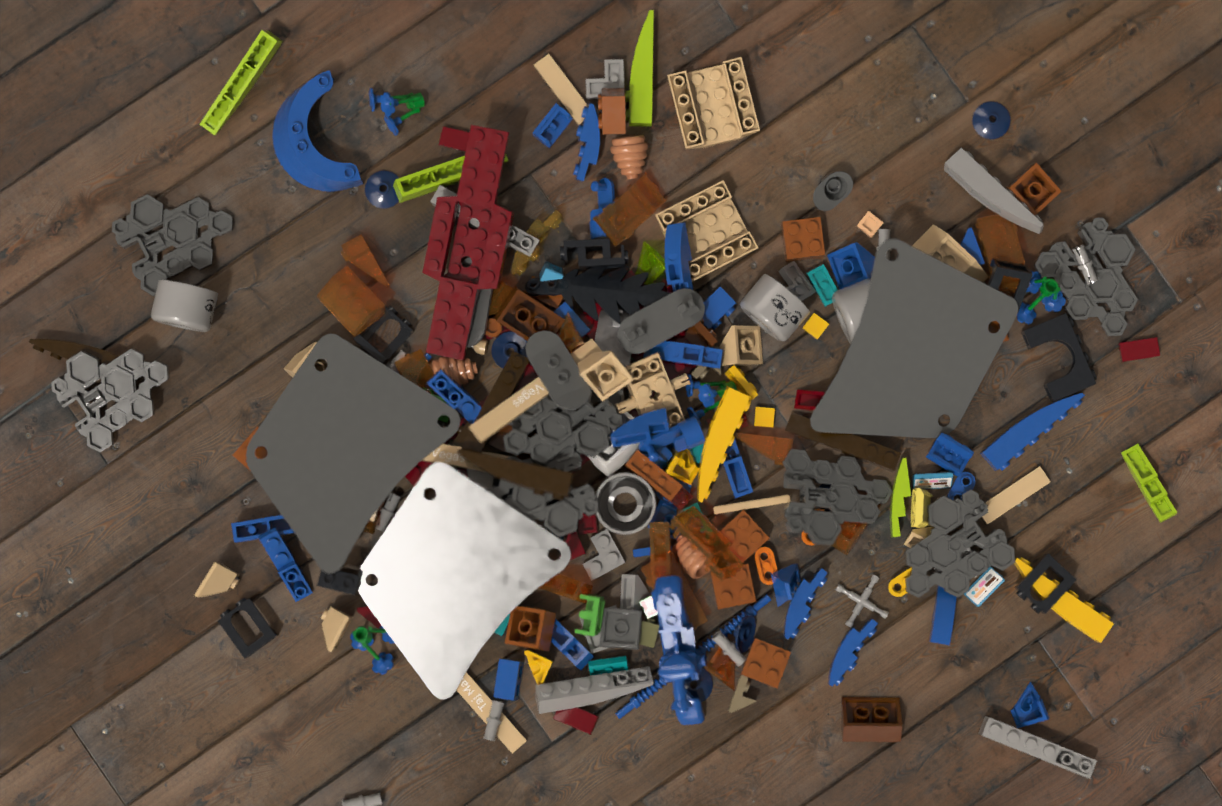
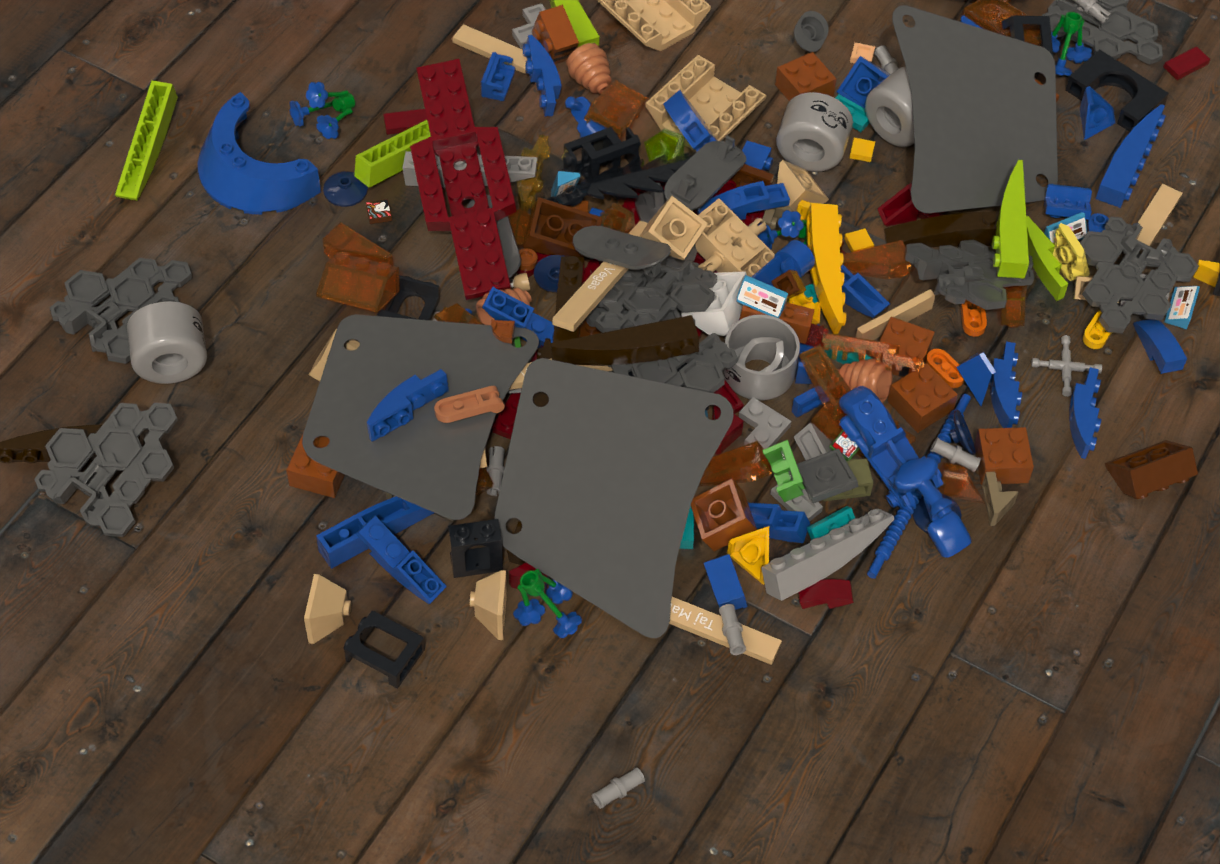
camera: 25 degrees left, 30 degrees down
blue slope [610,408,670,447] -> none
none -> tile [366,199,392,224]
none -> blue slope [367,369,449,442]
none -> nougat plate [434,386,505,423]
none -> dark orange tile [491,320,515,344]
none -> slope [737,275,789,318]
none -> reddish brown slope [771,270,806,300]
none -> lime slope [992,160,1029,279]
none -> blue slope [1080,86,1116,140]

